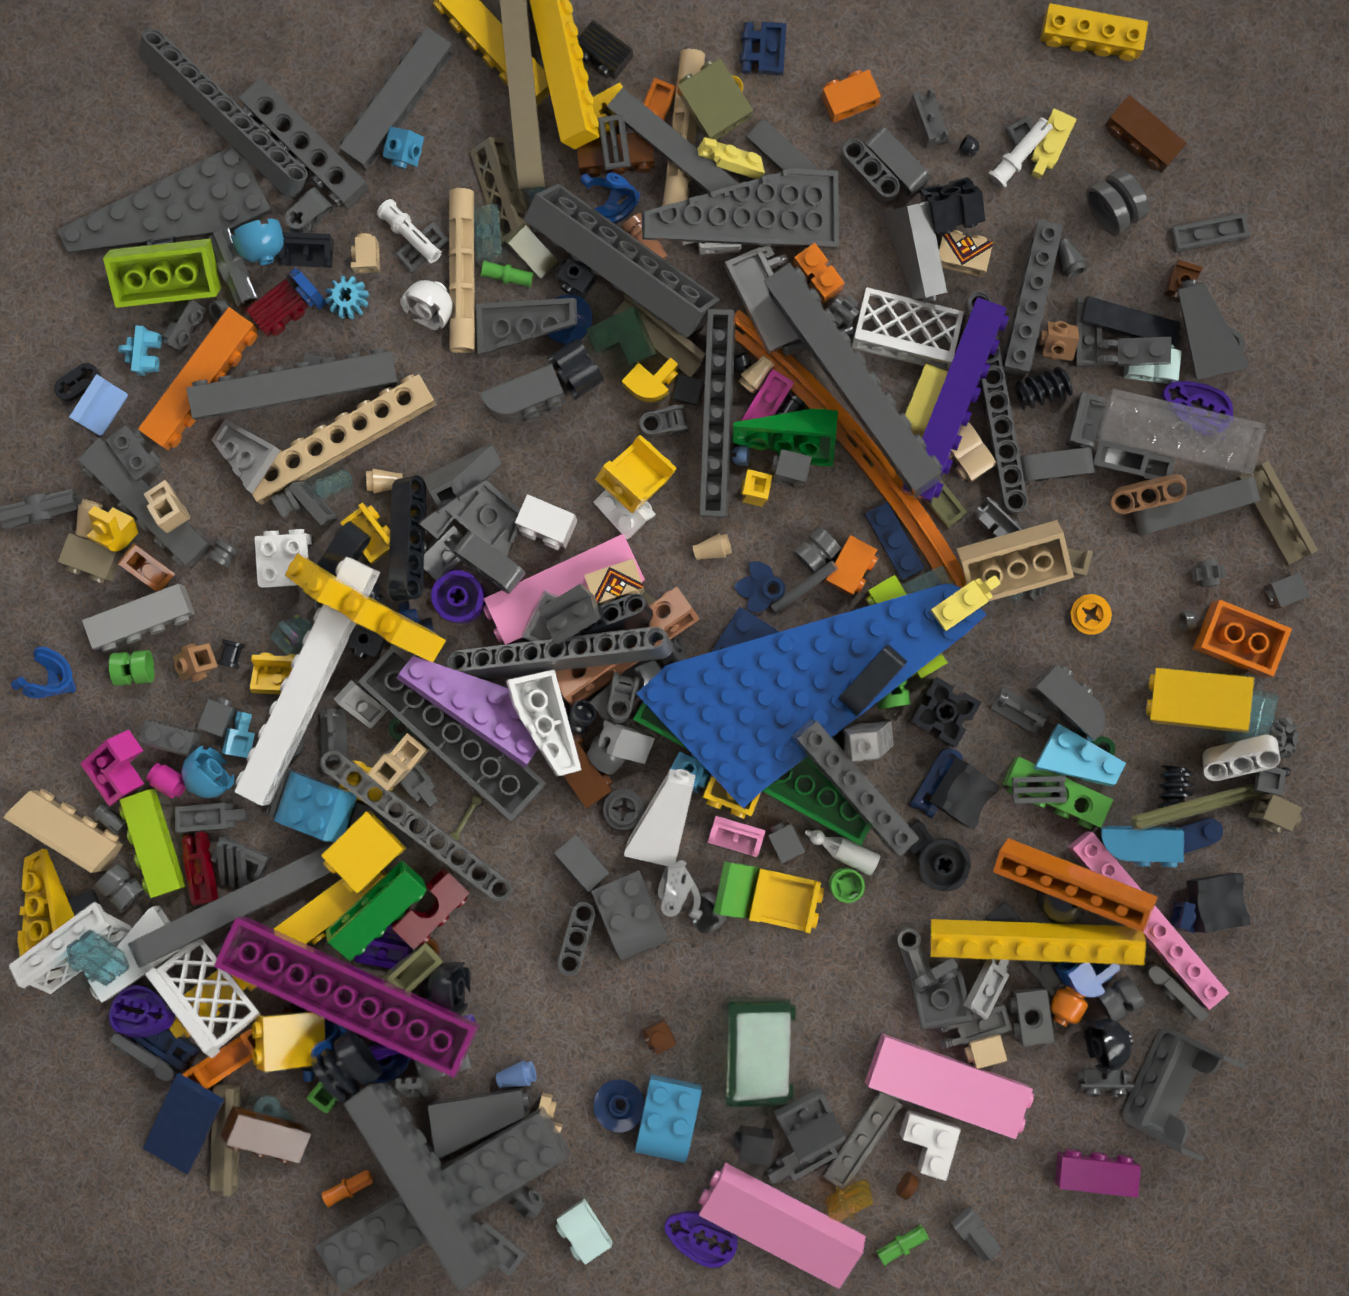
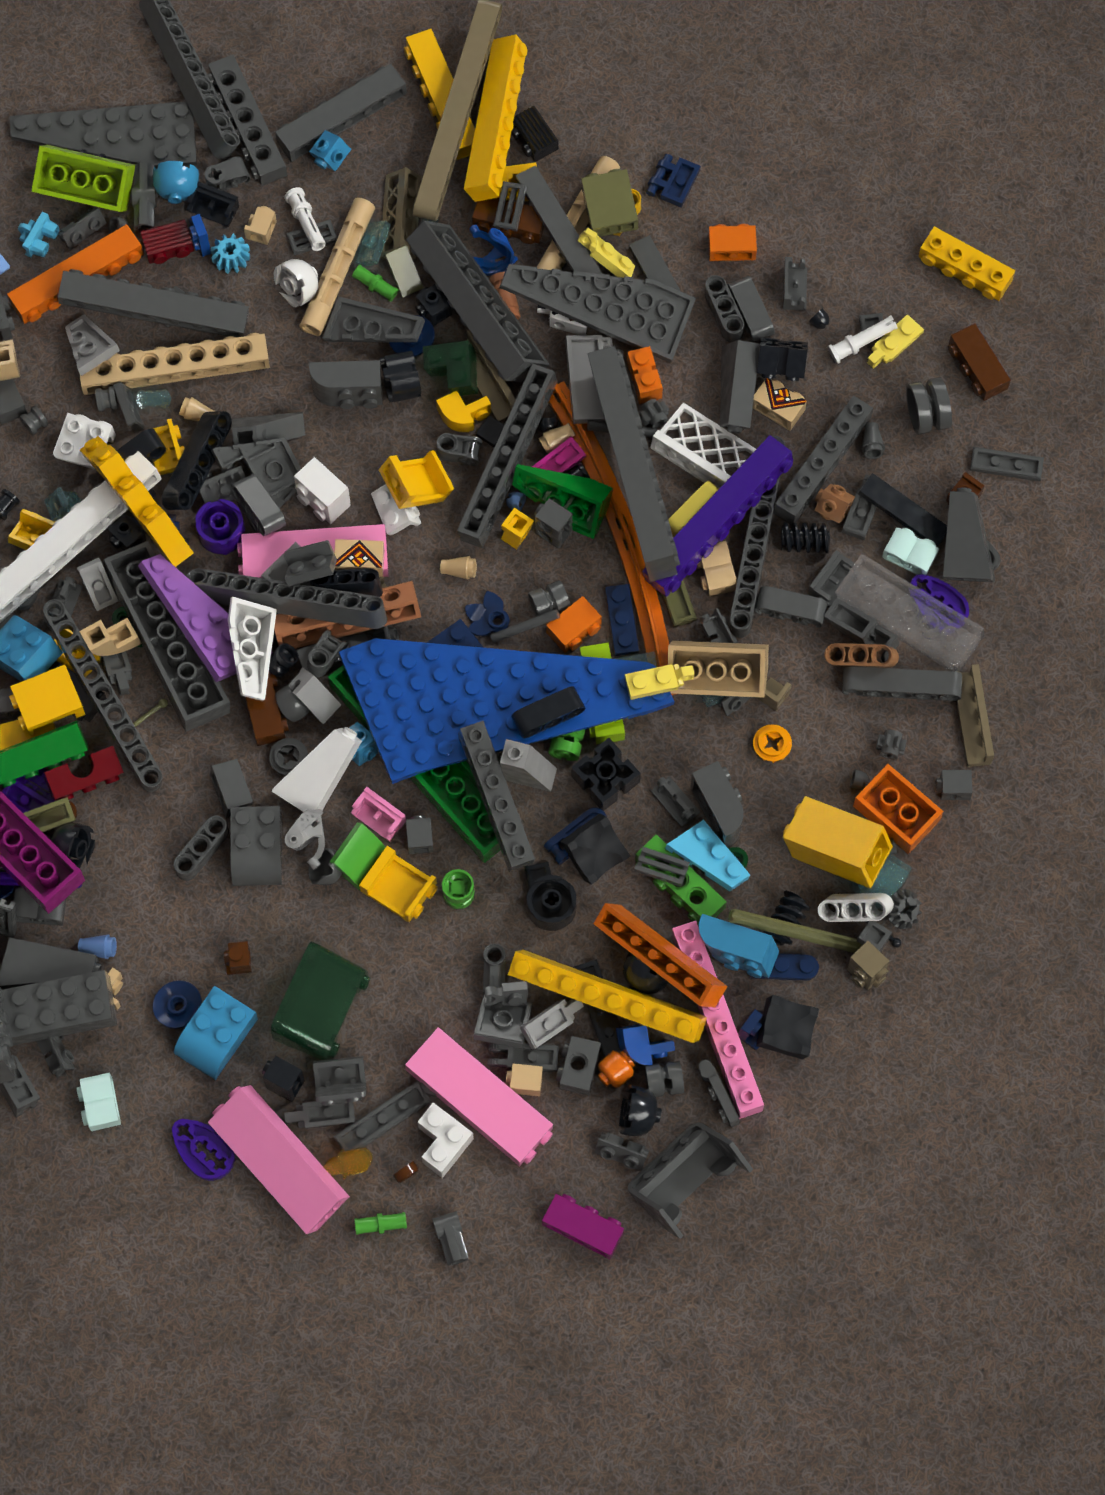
camera: 20 degrees right, 15 degrees down
orange tile [644,77,677,121] -> none
yellow brick [703,775,761,819] -> none
white wheel [805,830,880,876] -> none
dark grey hinge [1097,337,1171,366] -> none

